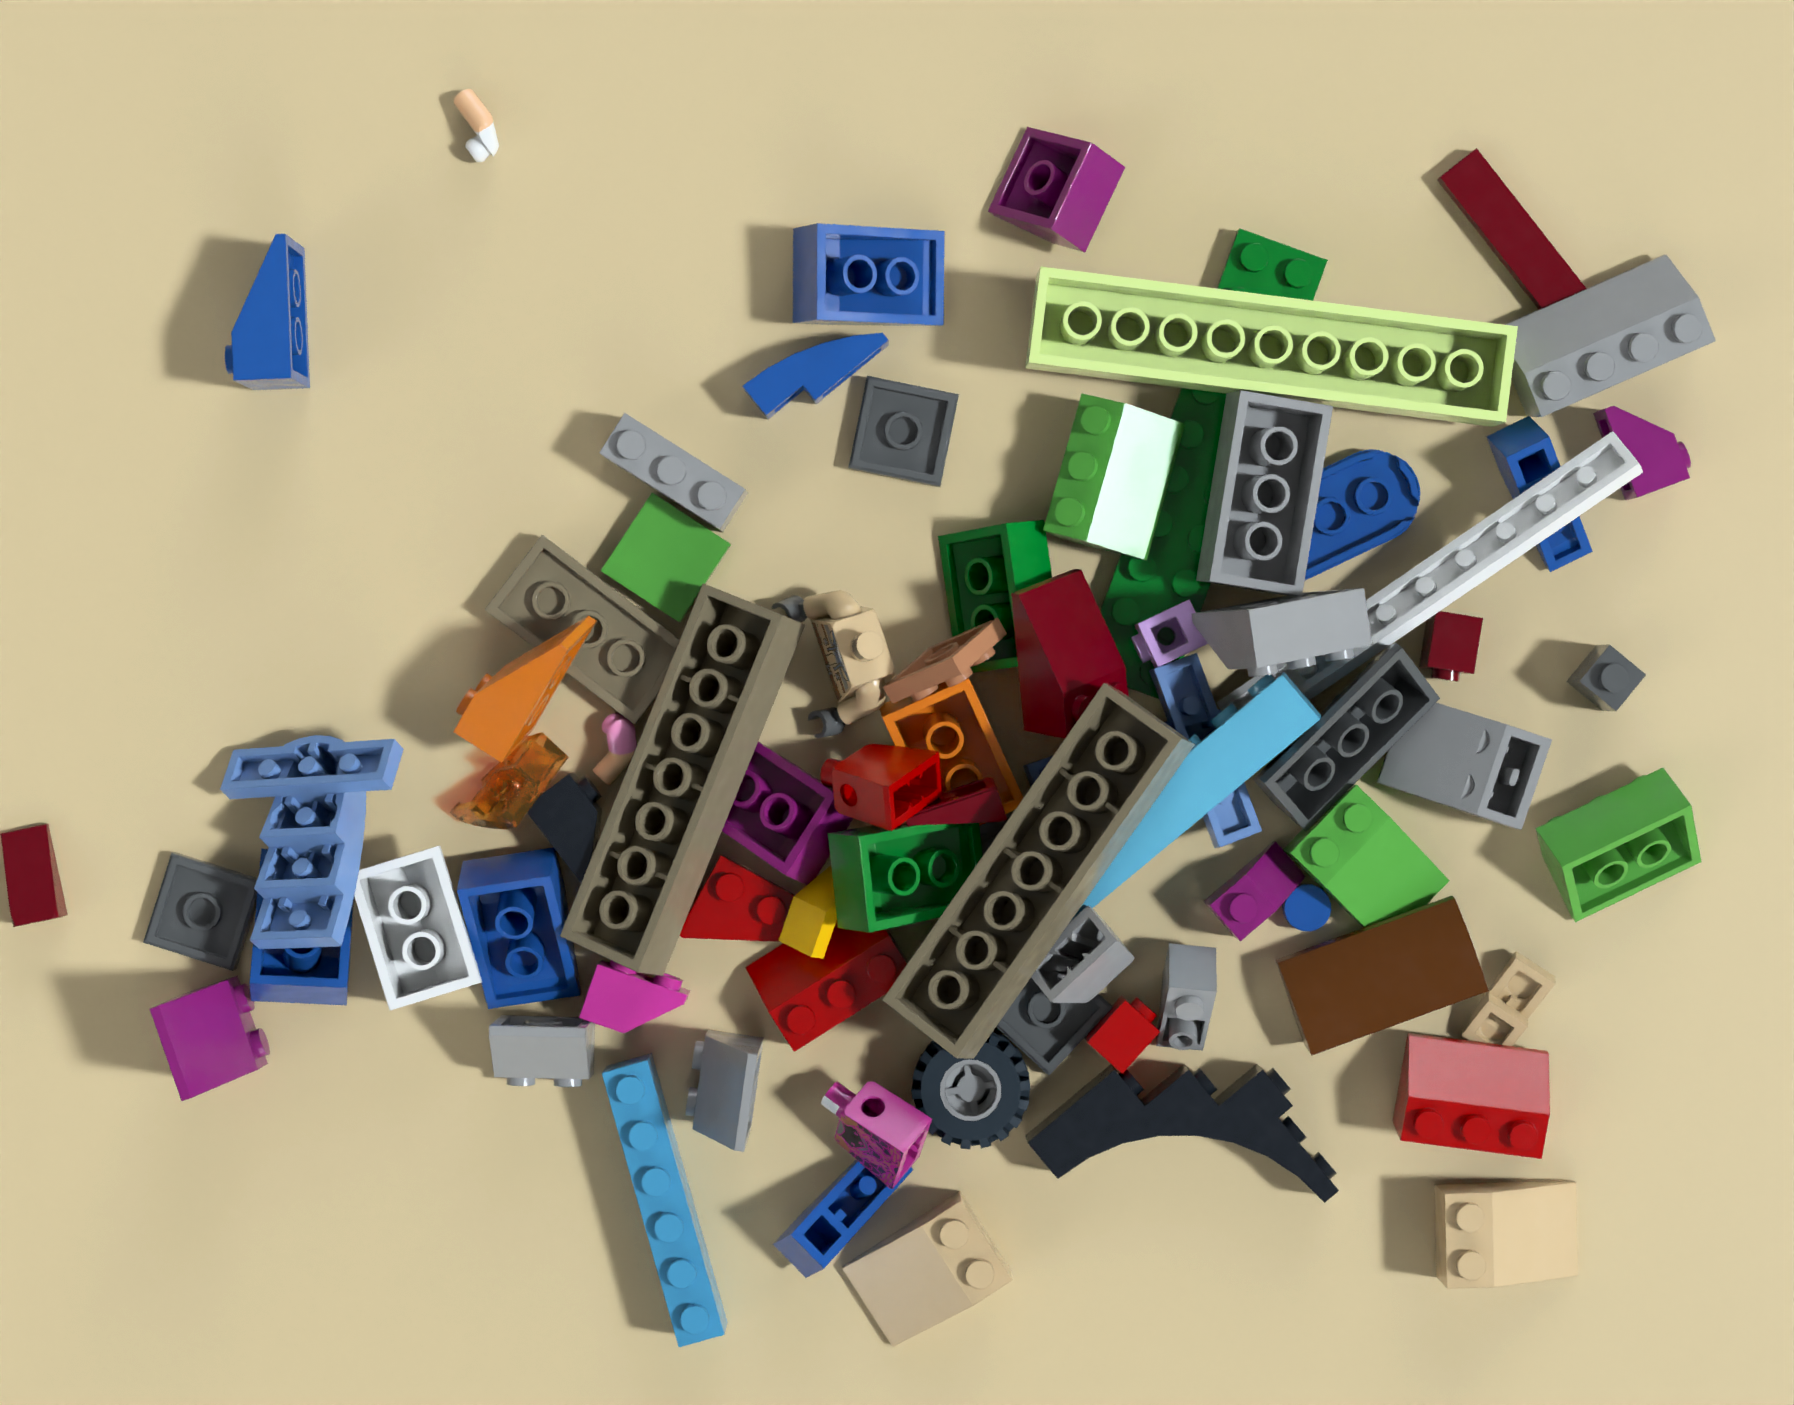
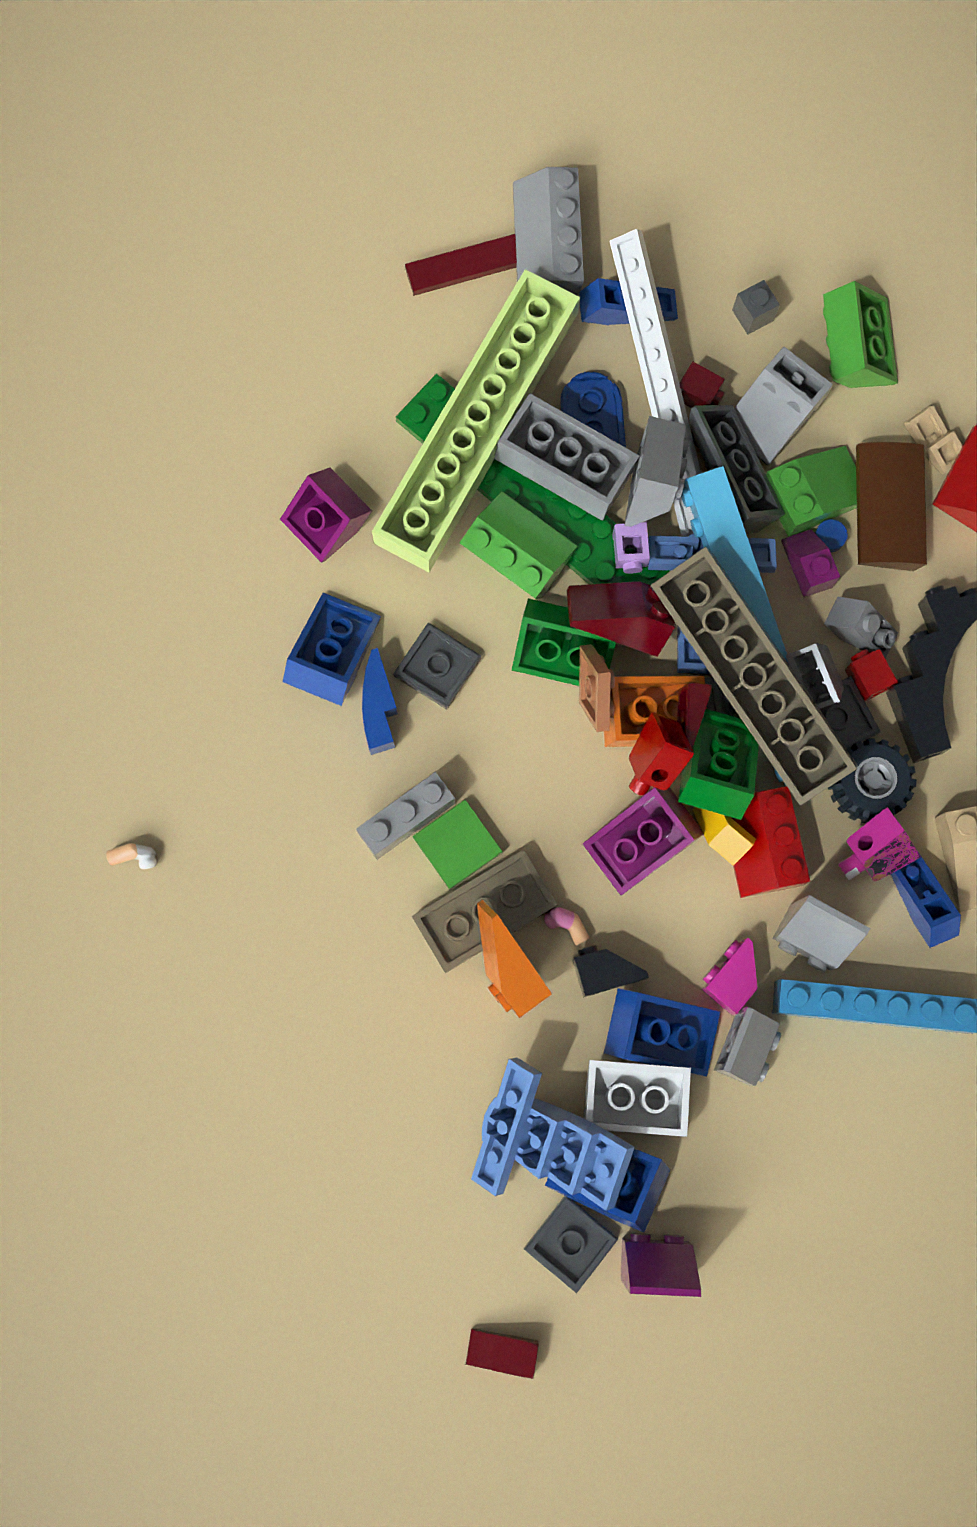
camera: 75 degrees left, 10 degrees down
blue slope [225,234,310,390] -> none
clear orange slope [450,732,569,829] -> none
dark tan brick [560,583,805,976] -> none
red wing [679,855,795,942] -> none
tan torso [772,590,895,738] -> none
magenta slope [1593,406,1691,501] -> none

